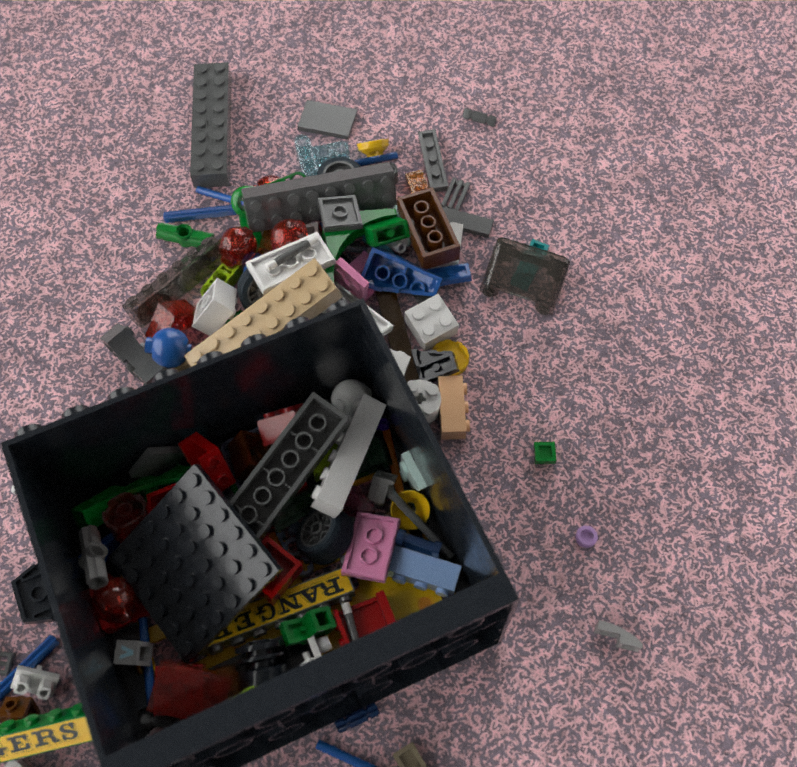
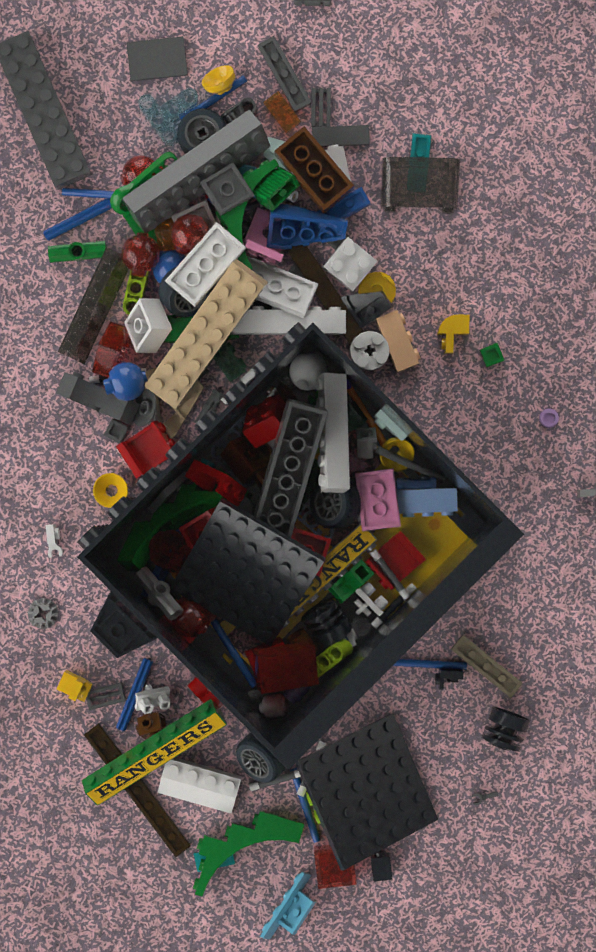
camera: 20 degrees left, 25 degrees up
light grey brick [113,640,154,667] -> none
dark grey bar [265,235,319,271] -> none
none -> yellow brick [437,314,470,354]

